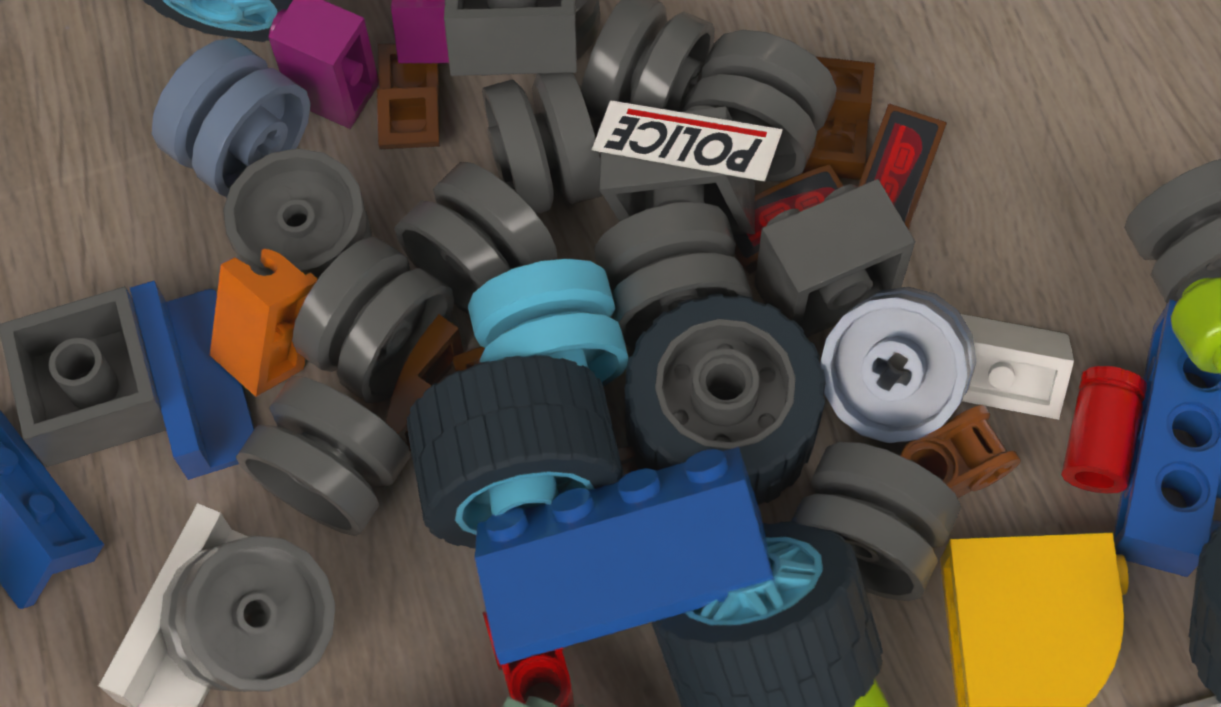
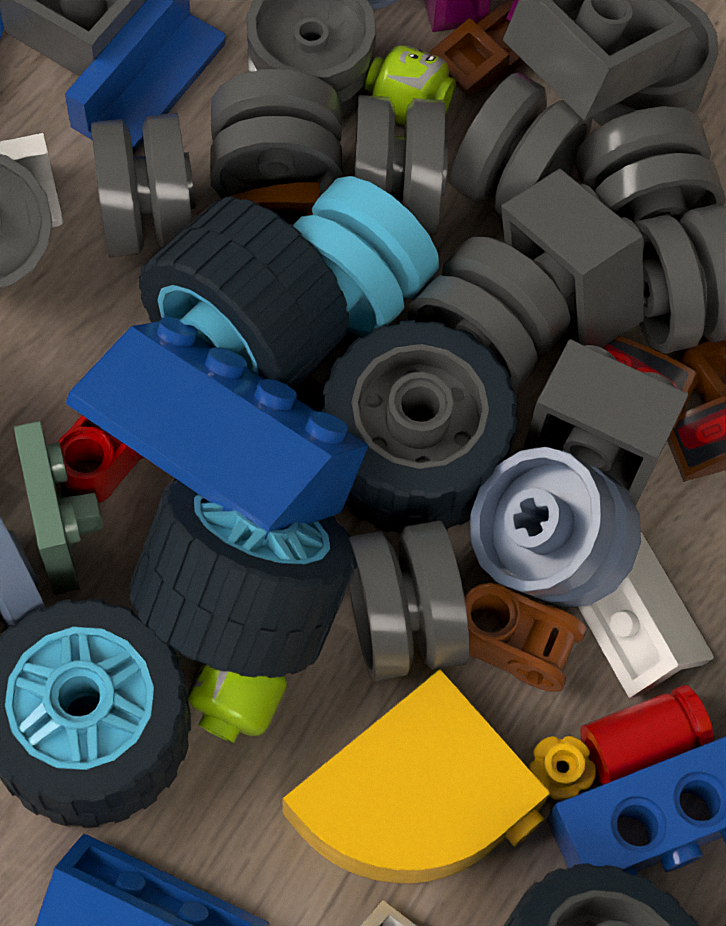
camera: 45 degrees right, 0 degrees up
orange hinge [210,249,318,397] -> none
white sticker [592,100,783,182] -> none
none -> lime head [365,44,456,126]
none -> yellow plate [529,736,596,801]

